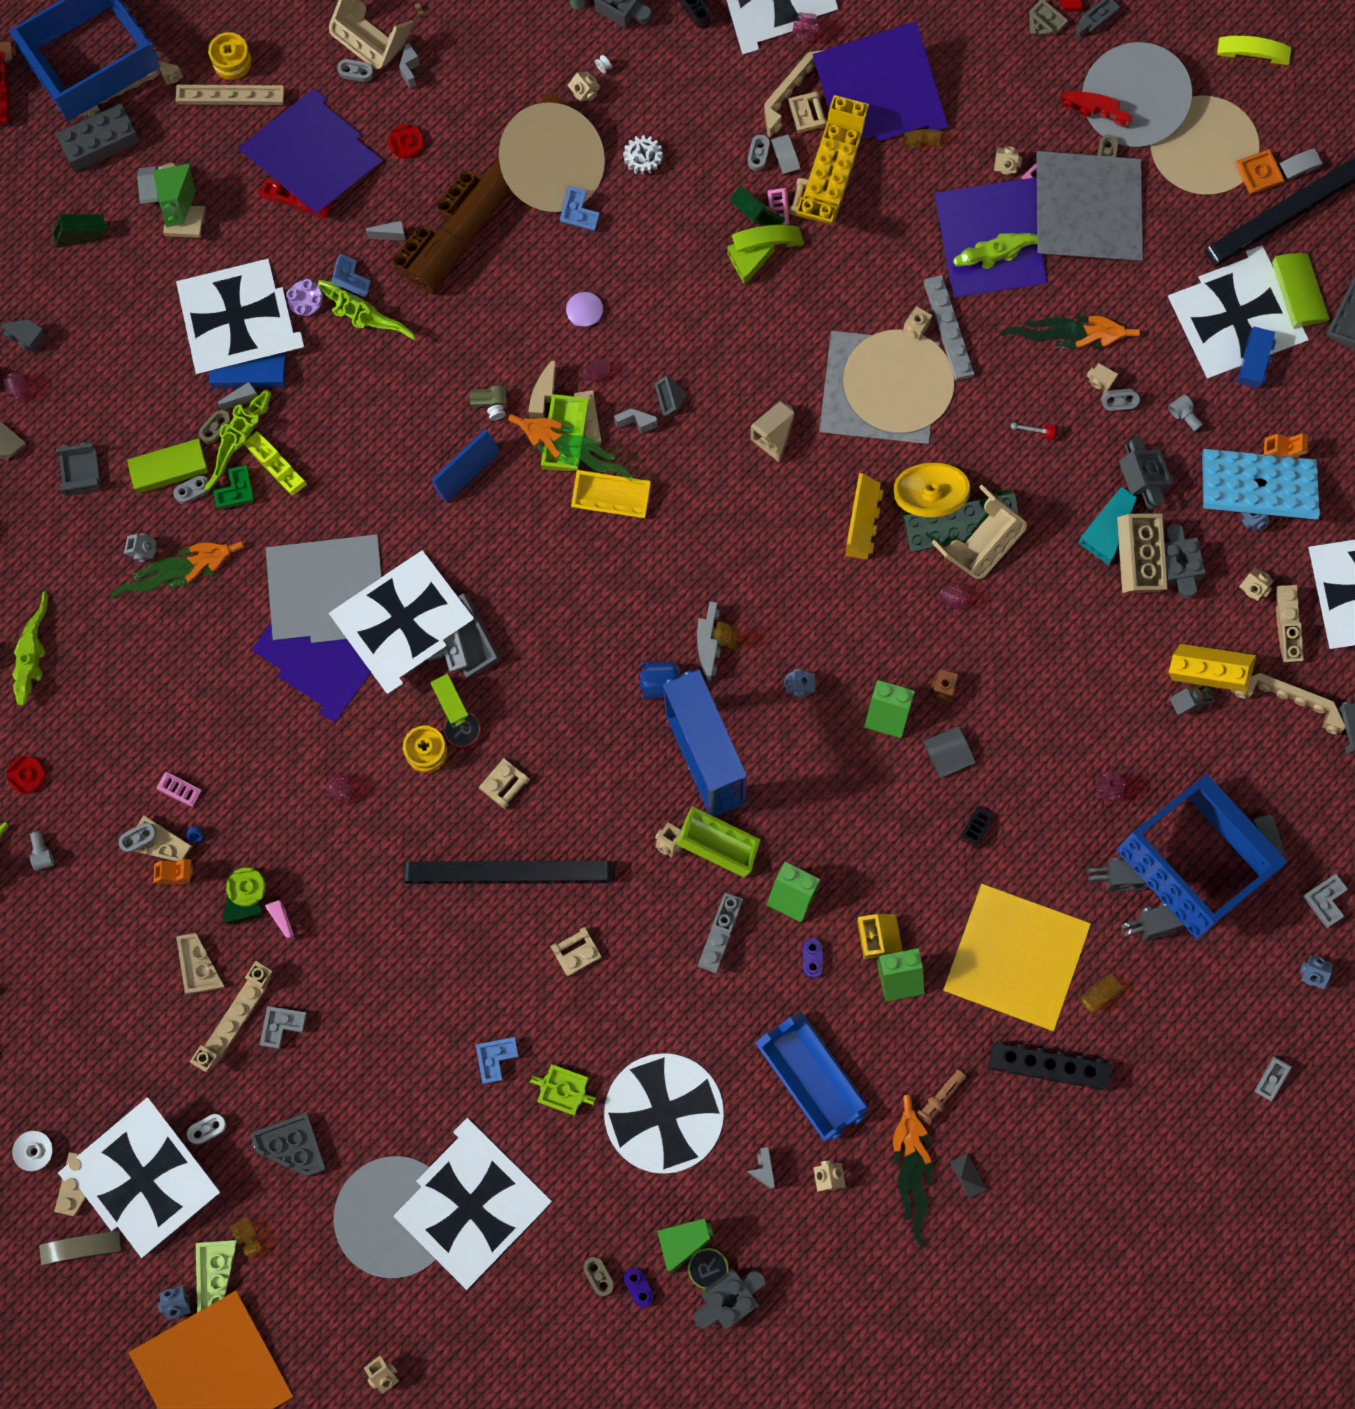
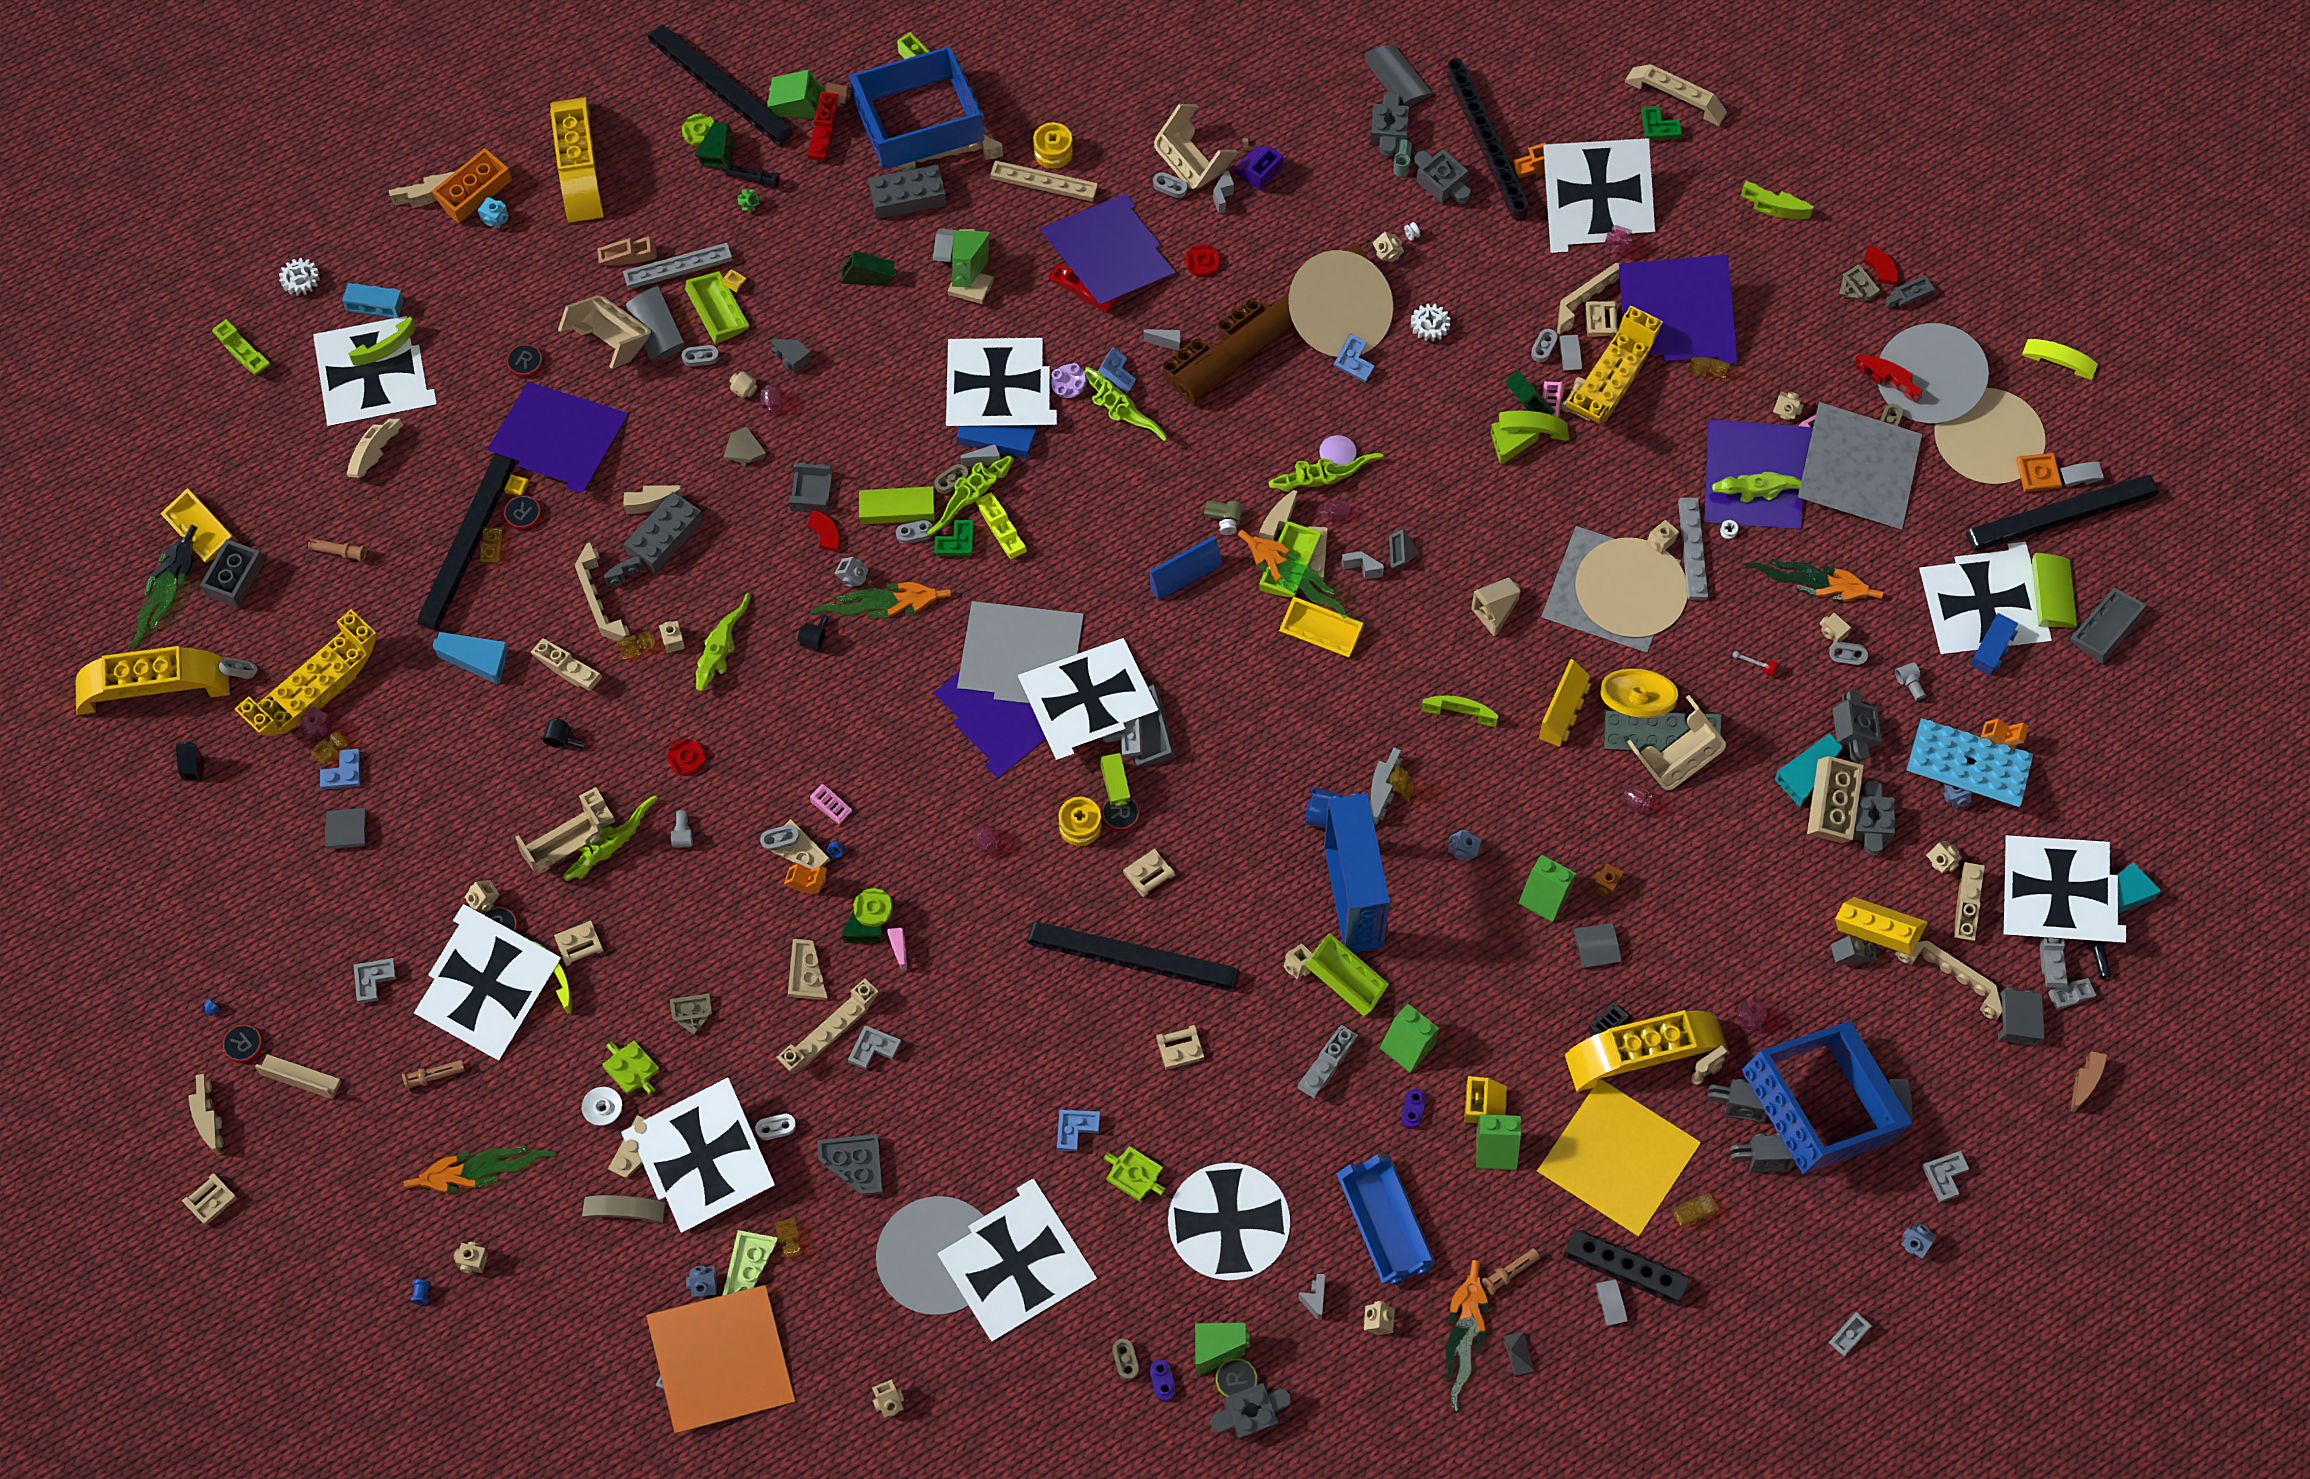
camera: 10 degrees right, 10 degrees down
none -> lime plate [602,1041,659,1095]
none -> dark tan slope [670,994,712,1035]
none -> black piece [798,615,829,651]
none -> red tile [807,509,839,552]
none -> dark purple slope [1233,146,1283,190]
none -> lime animal [1269,453,1384,492]
none -> lime slope [1421,696,1498,727]
none -> yellow slope [1565,1010,1730,1092]
none -> light grey slope [1595,1279,1627,1326]
none -> tan plate [1691,1046,1727,1086]
none -> white bush [1720,520,1738,539]

